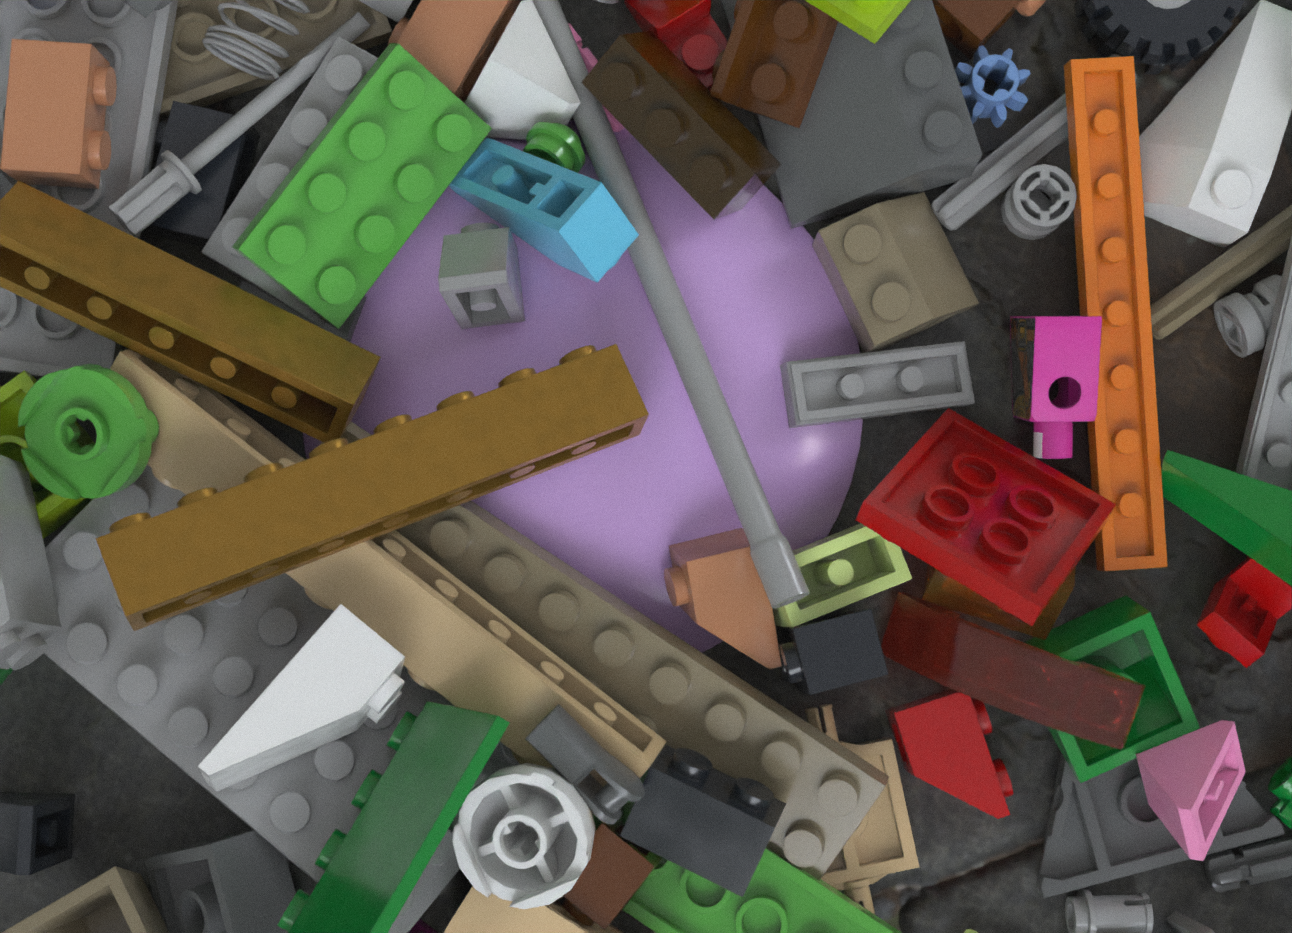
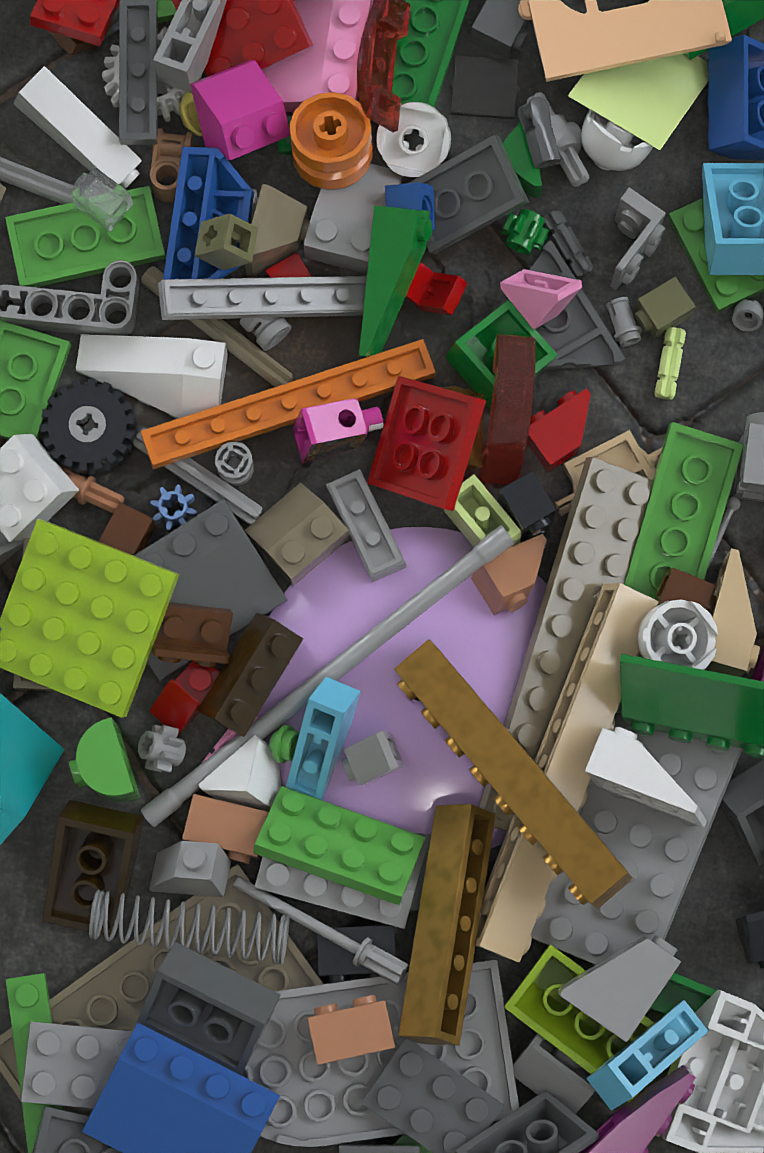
camera: 105 degrees left, 5 degrees down
bright green plate [18,363,159,500] -> none
dark grey bar [525,704,645,824] -> none
black brick [620,745,786,897] -> none

